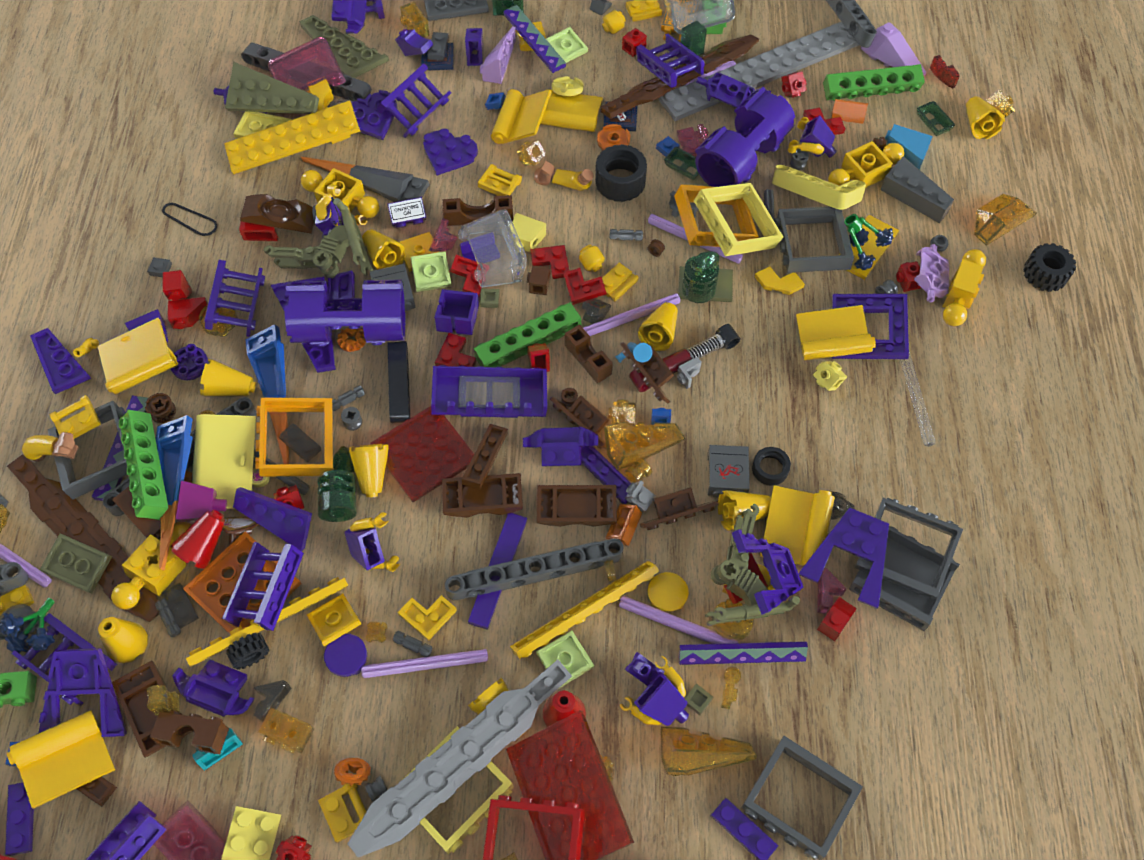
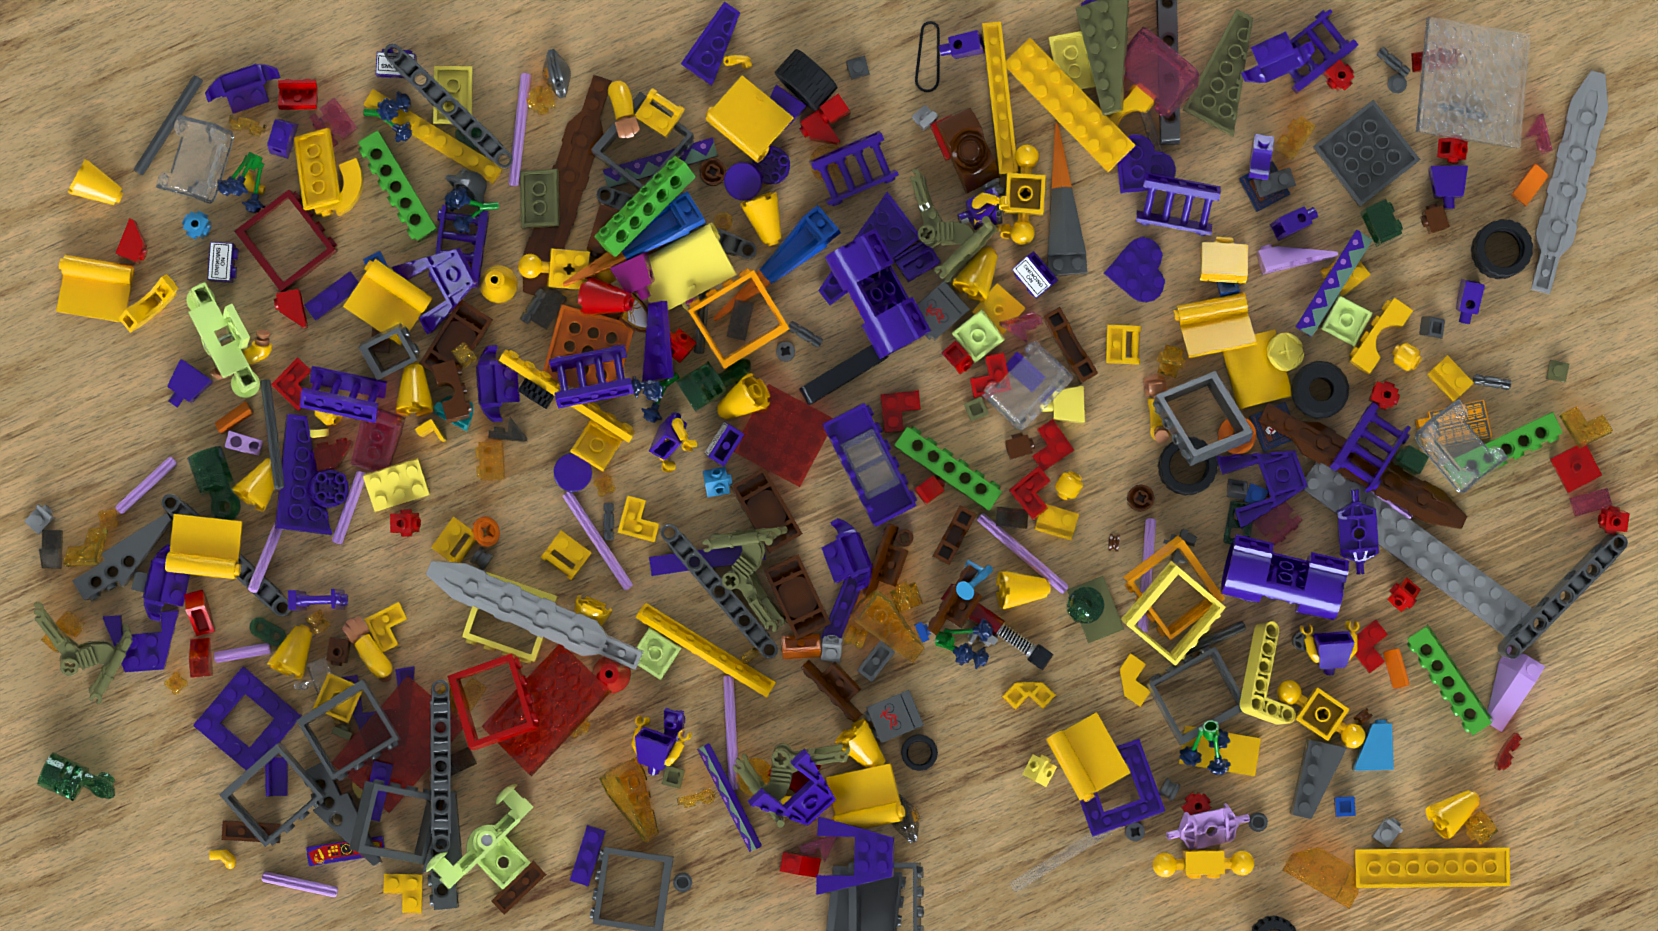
camera: 65 degrees right, 25 degrees up
dark purple piece [434,289,479,335] -> none
reddish brown plate [462,424,508,489] -> none
dark grey axle [609,229,643,241] -> none
yellow dish [648,572,689,612] -> none
clear green piece [917,101,955,136] -> none
none -> dark grey window [358,323,420,380]
none -> yellow cone [395,361,434,416]
none -> yellow panel [415,419,447,442]
none -> yellow plate [540,530,592,580]
none -> dark blue plant [631,373,680,423]
none -> dark grey plate [673,873,692,892]
none -> olive piece [702,526,788,632]
none -> dark azure brick [703,467,733,497]
none -> dark purple brick [704,421,744,466]
none -> dark purple tile [724,161,763,201]
none -> black tyre [775,49,838,111]
none -> dark grey plate [857,640,895,682]
none -> light grey bracket [912,105,938,132]
none -> dark blue plant [935,619,993,669]
none -> dark purple torso [939,30,985,59]
none -> red bracket [941,340,974,374]
none -> yellow plate [982,21,1018,175]
none -> yellow tile [1001,682,1056,710]
none -> dark grey wheel [1125,822,1145,841]
none -> reddish brown wheel [1127,484,1155,512]
none -> dark grey window [1153,371,1253,466]
none -> yellow piece [1200,237,1248,284]
none -> dark purple wing [1216,450,1308,529]
none -> dark grey plate [1227,479,1247,500]
none -> black tyre [1291,361,1349,419]
none -> blue plate [1334,796,1356,817]
none -> yellow arch [1349,297,1413,375]
none -> yellow plate [1354,847,1510,888]
none -> light grey bracket [1372,817,1403,848]

